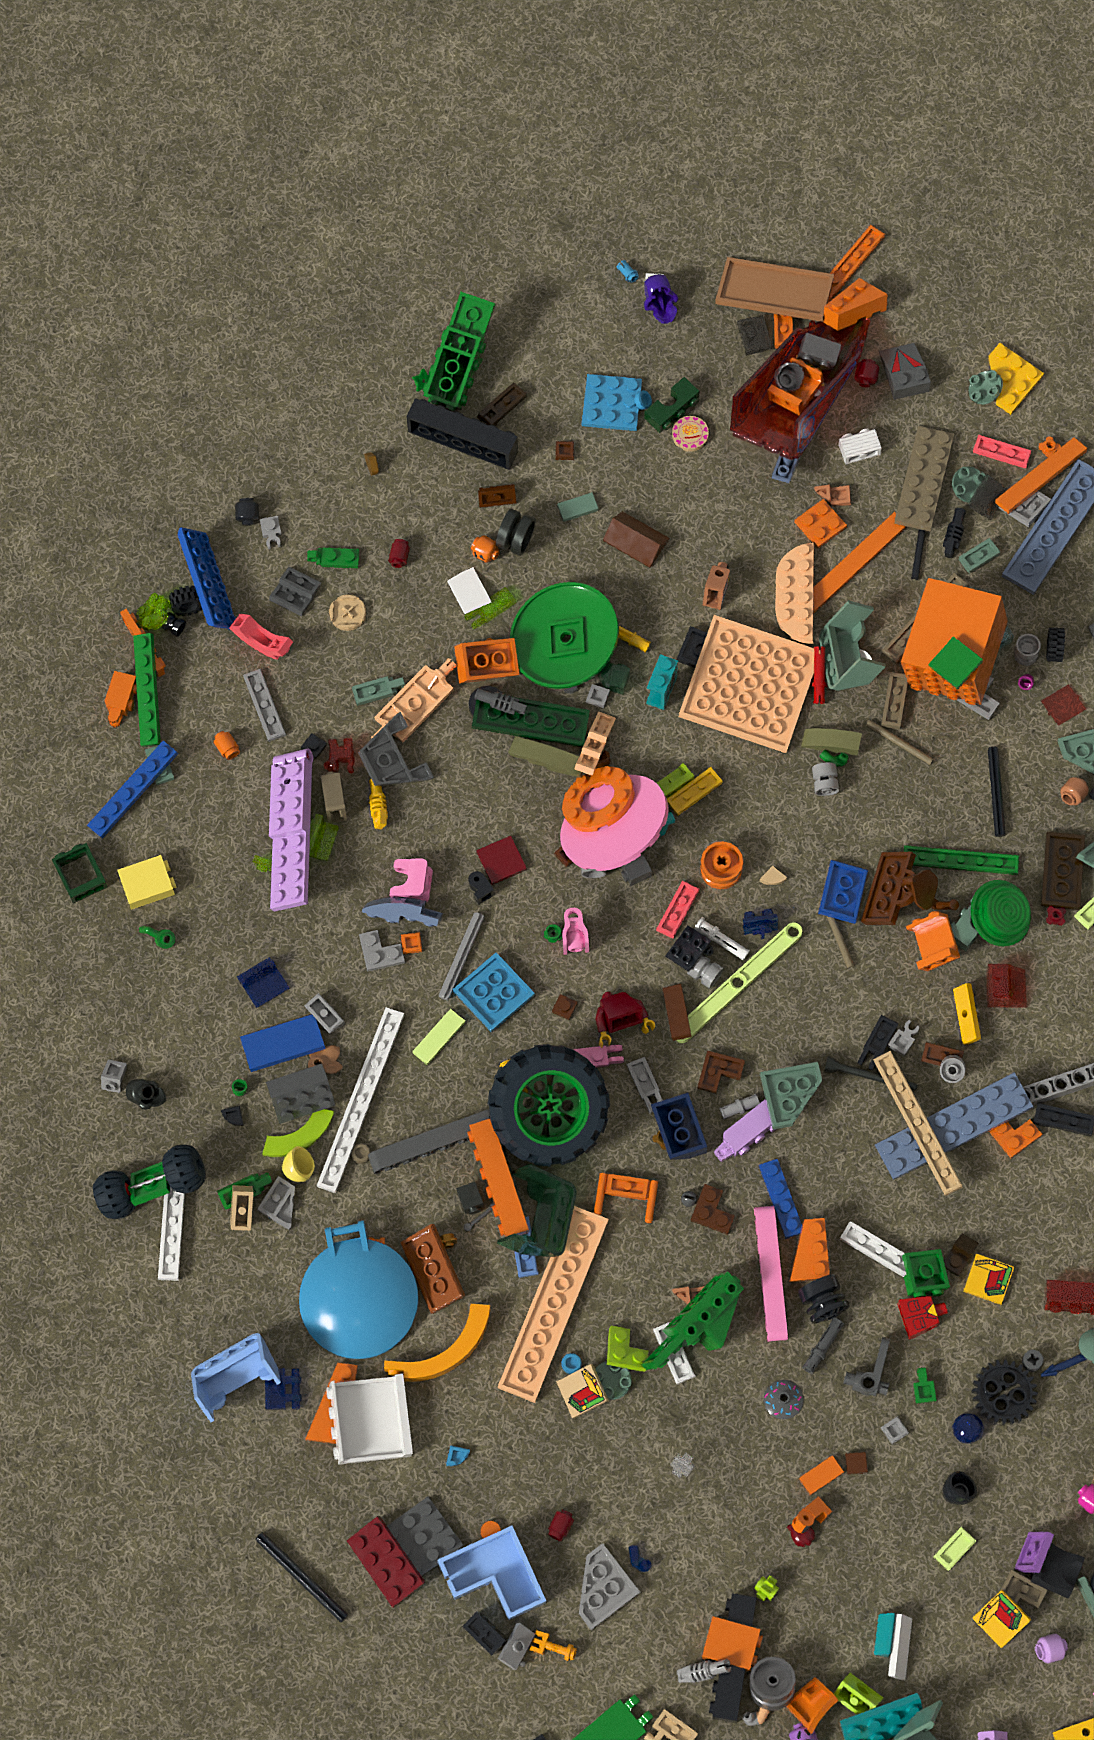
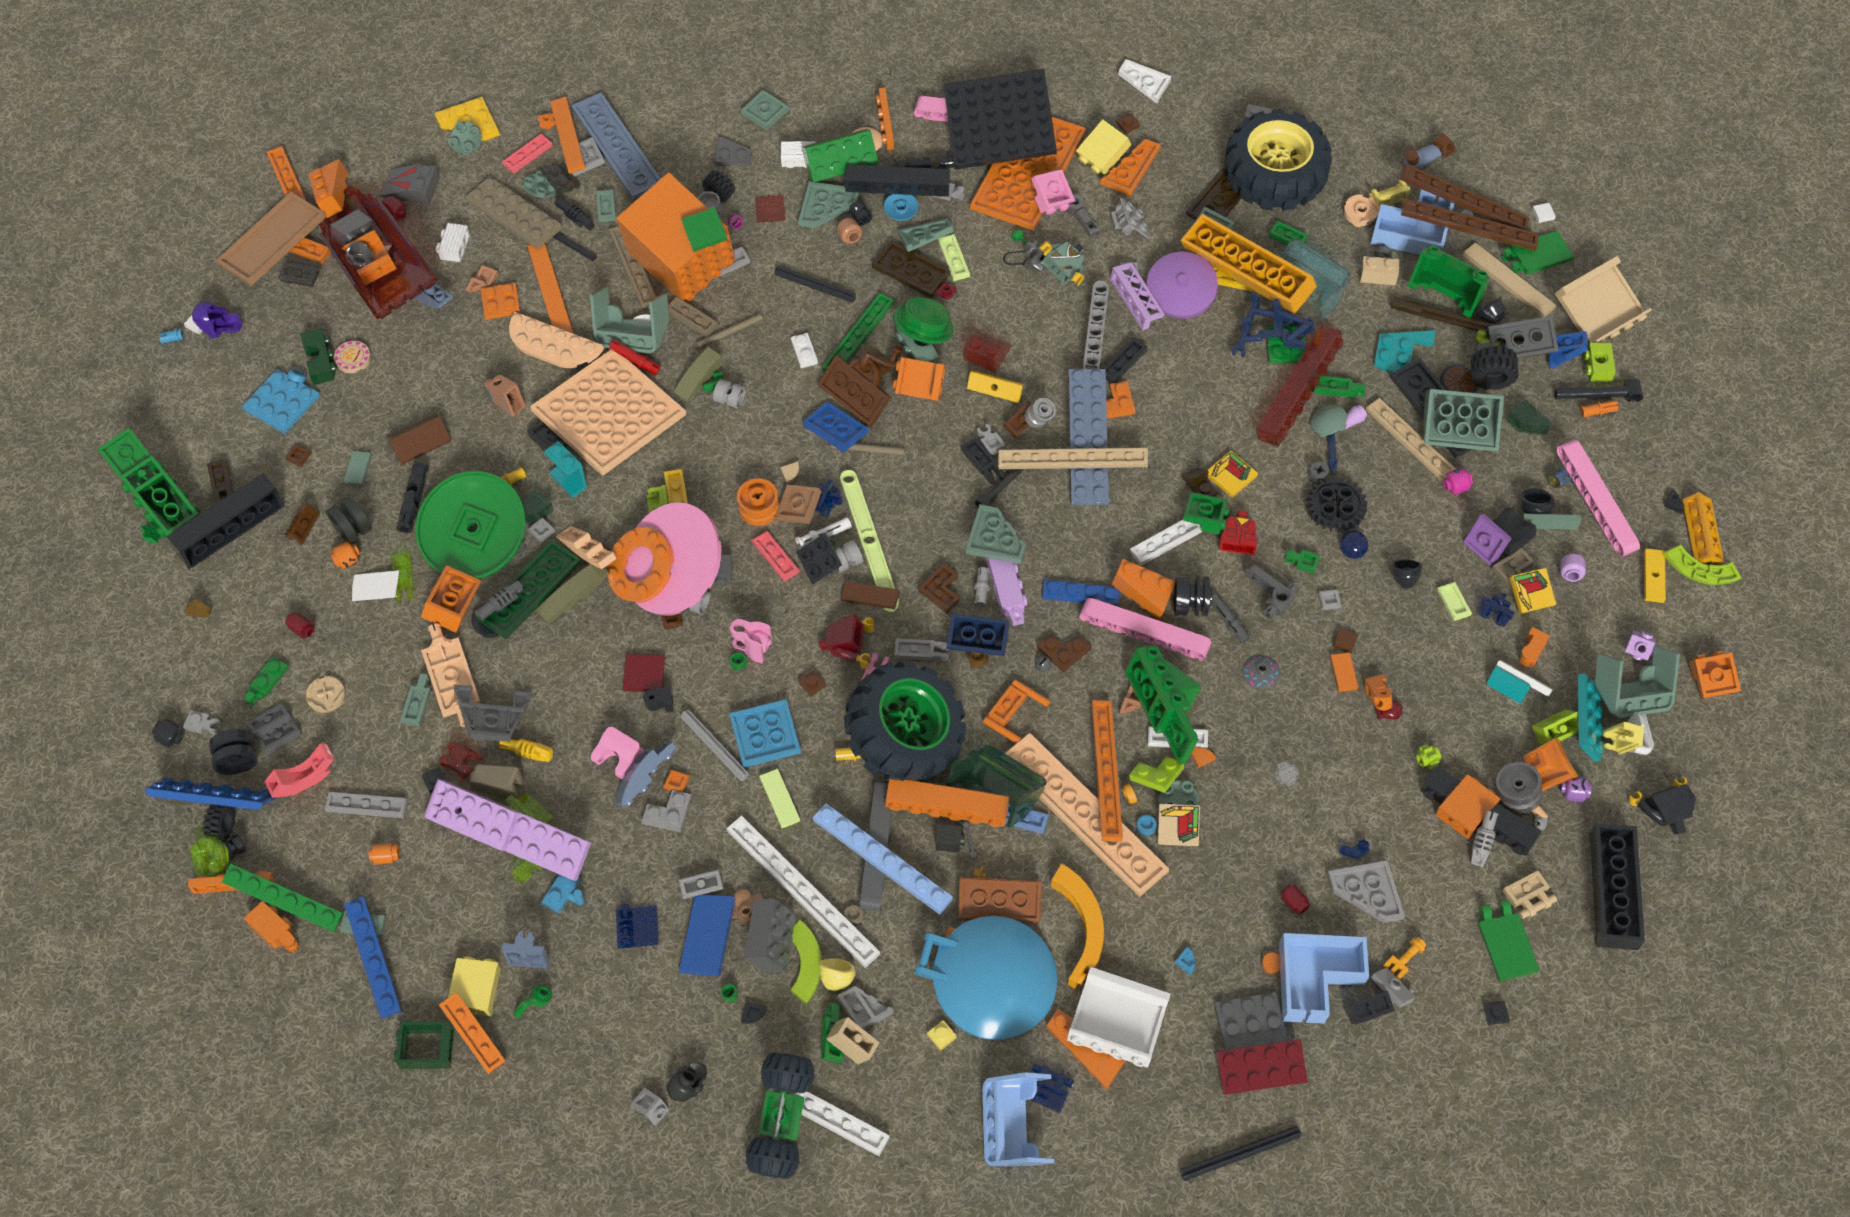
camera: 65 degrees left, 10 degrees down
none -> black wheel [209,729,258,775]
none -> black piece [396,462,429,533]
none -> orange plate [439,992,506,1074]
none -> sand blue piece [502,931,550,969]
none -> dark azure plate [541,874,585,914]
none -> medium nougat plate [775,485,822,524]
none -> white plate [791,333,818,368]
none -> light blue plate [813,803,953,915]
none -> light yellow plate [927,1020,957,1051]
none -> orange plate [1091,700,1123,842]
none -> light orange tile [1122,784,1137,805]
none -> orange tile [1191,747,1216,768]
none -> clear blue hips [1478,593,1515,627]
none -> orange leg [1519,627,1550,667]

